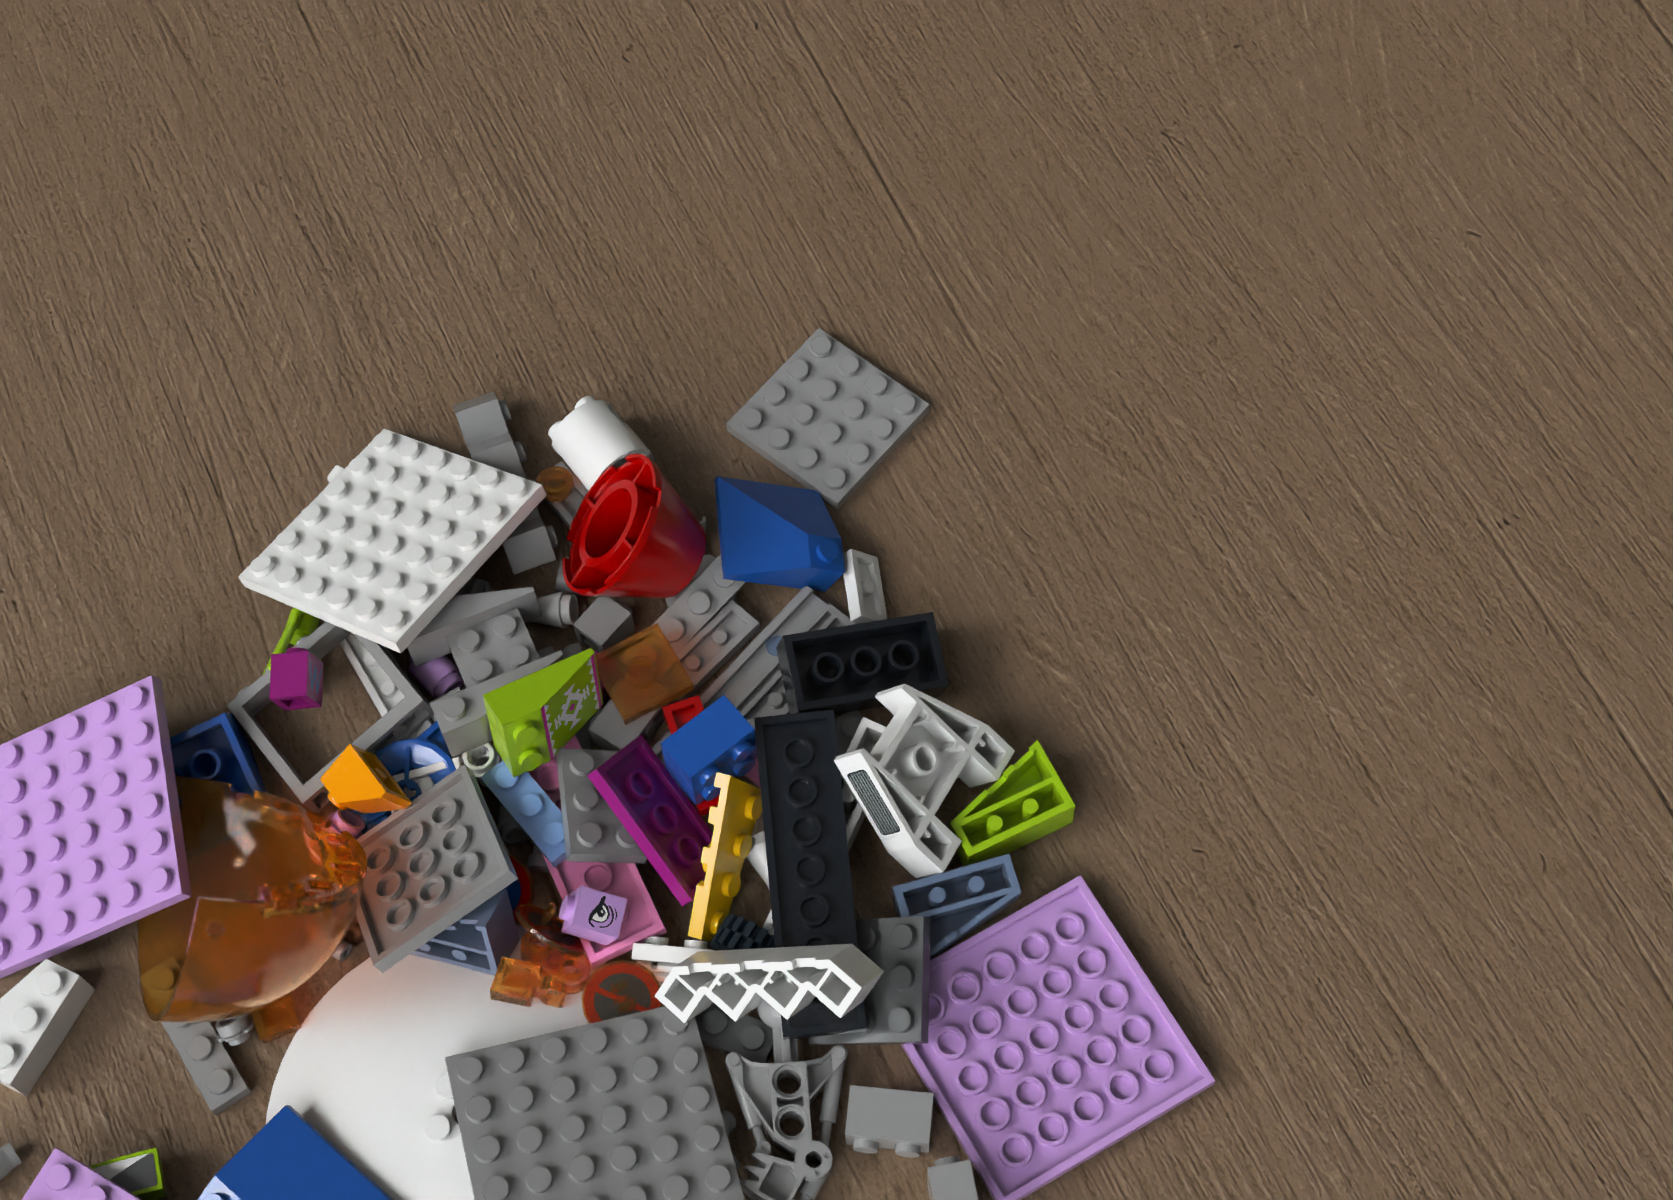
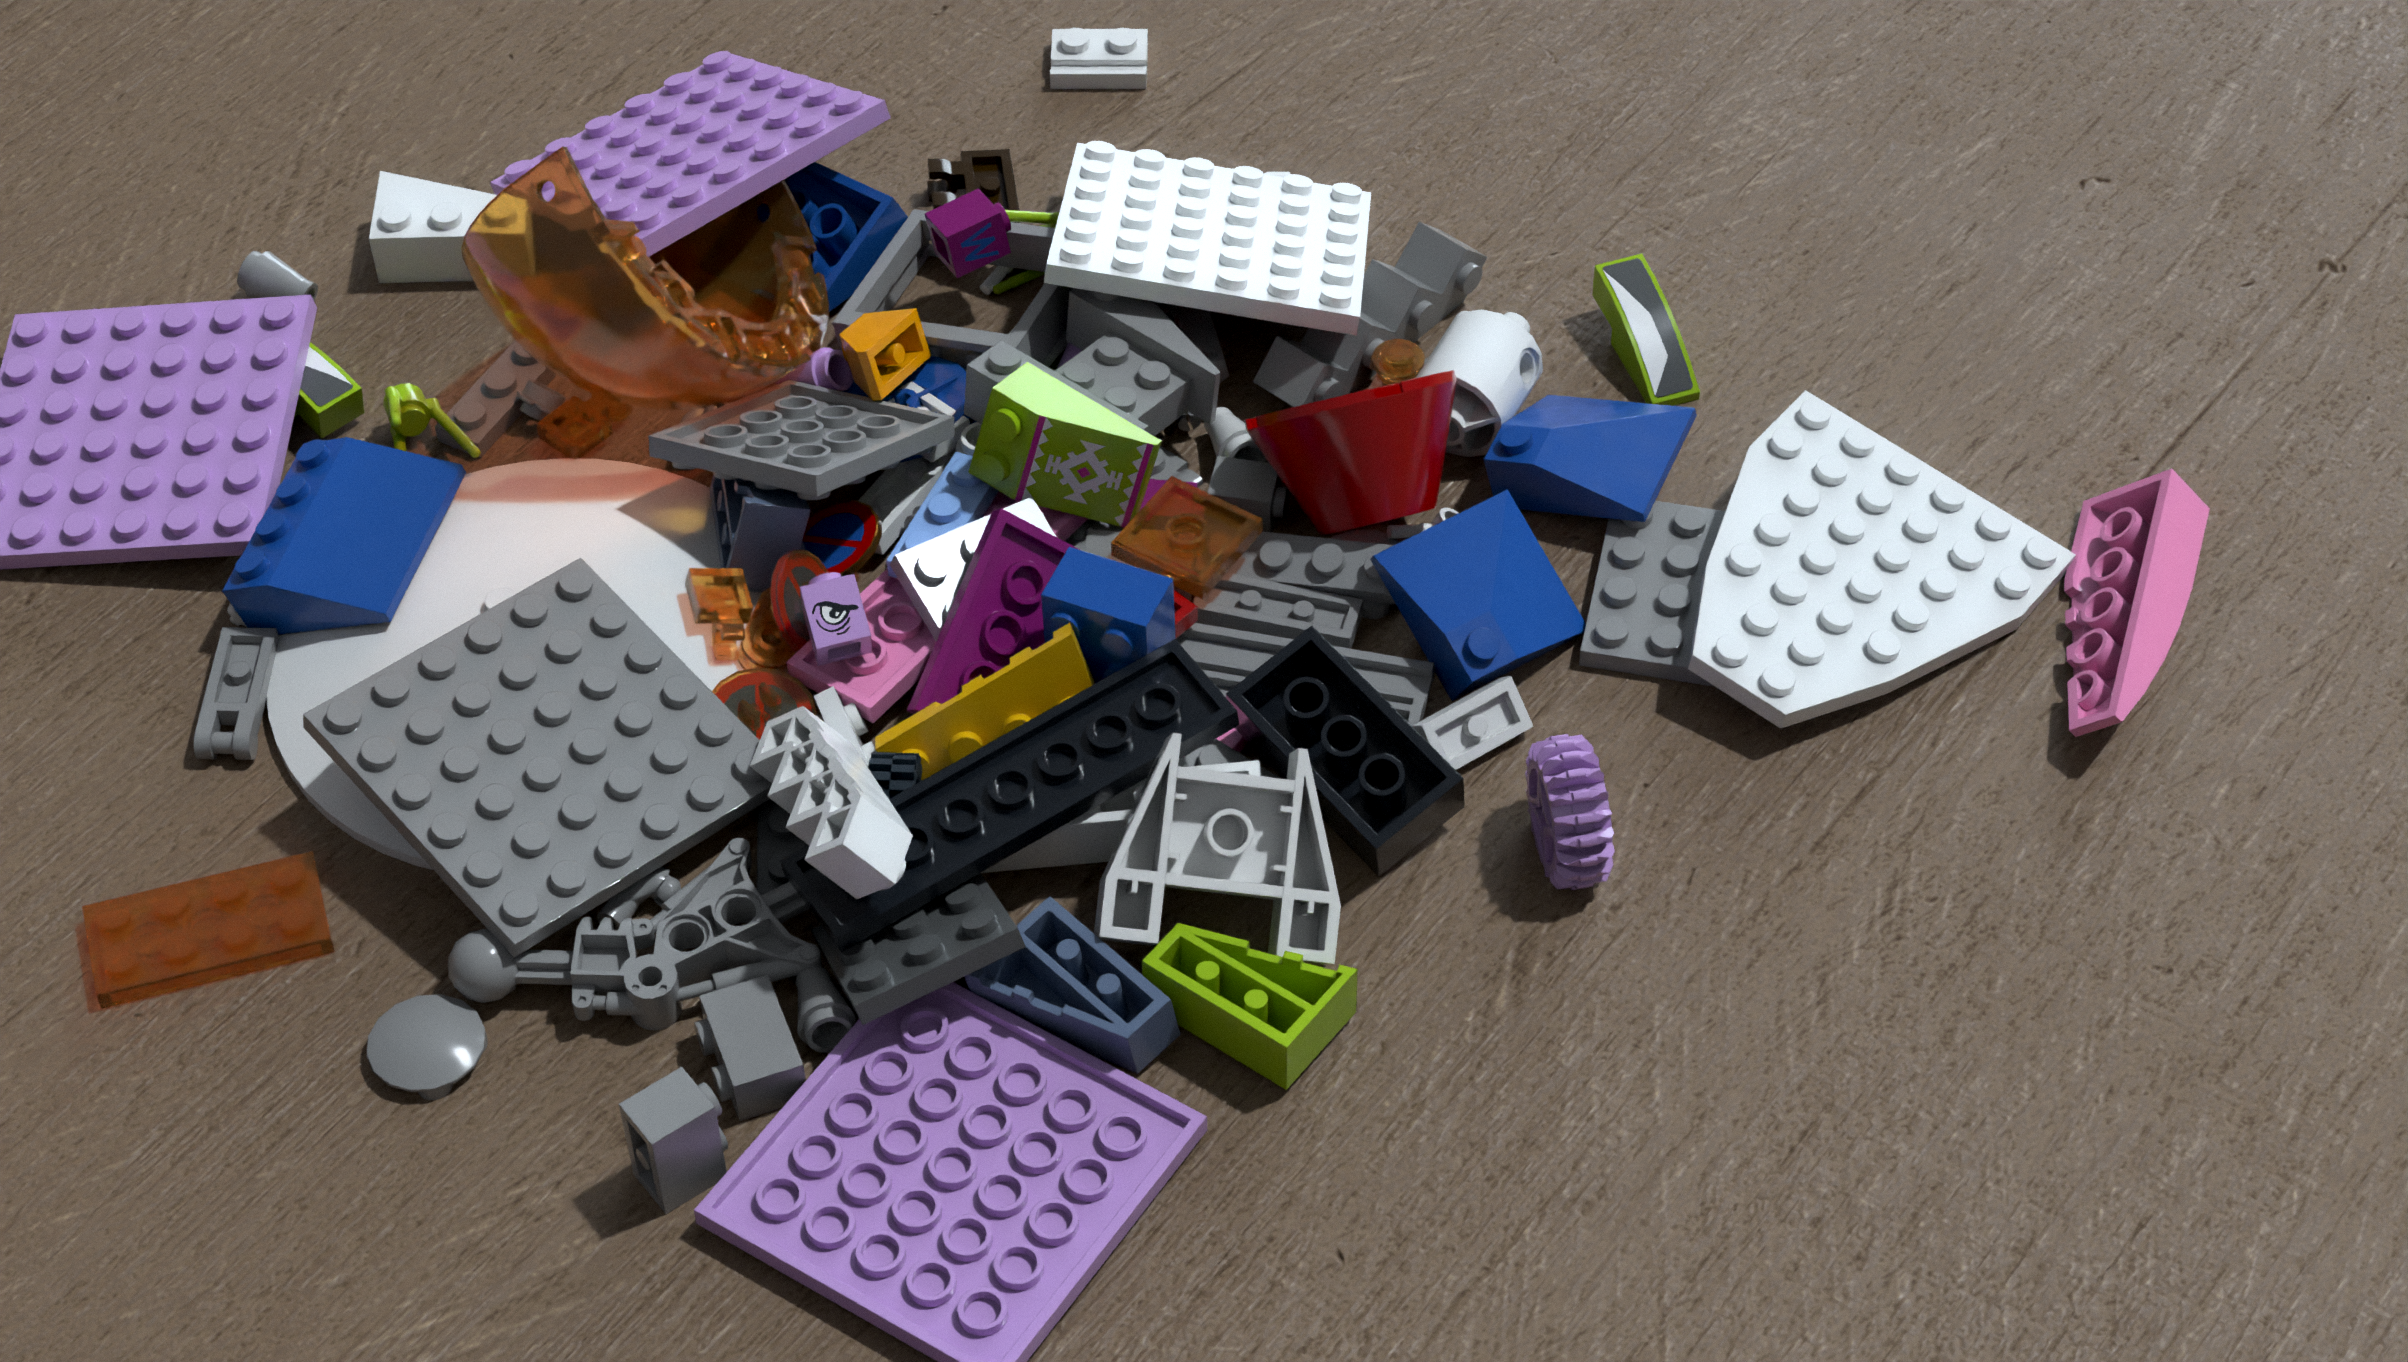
camera: 60 degrees right, 15 degrees down
none -> lime plant [383,383,481,458]
none -> light grey cone [795,966,856,1053]
none -> dark brown plate [927,149,1020,223]
none -> white plate [1050,28,1148,89]
none -> blue slope [1483,395,1697,522]
none -> lavender gear [1525,734,1615,890]
none -> slope [1592,254,1700,406]
none -> white piece [1688,390,2076,728]
none -> bright pink wedge [2064,469,2210,737]

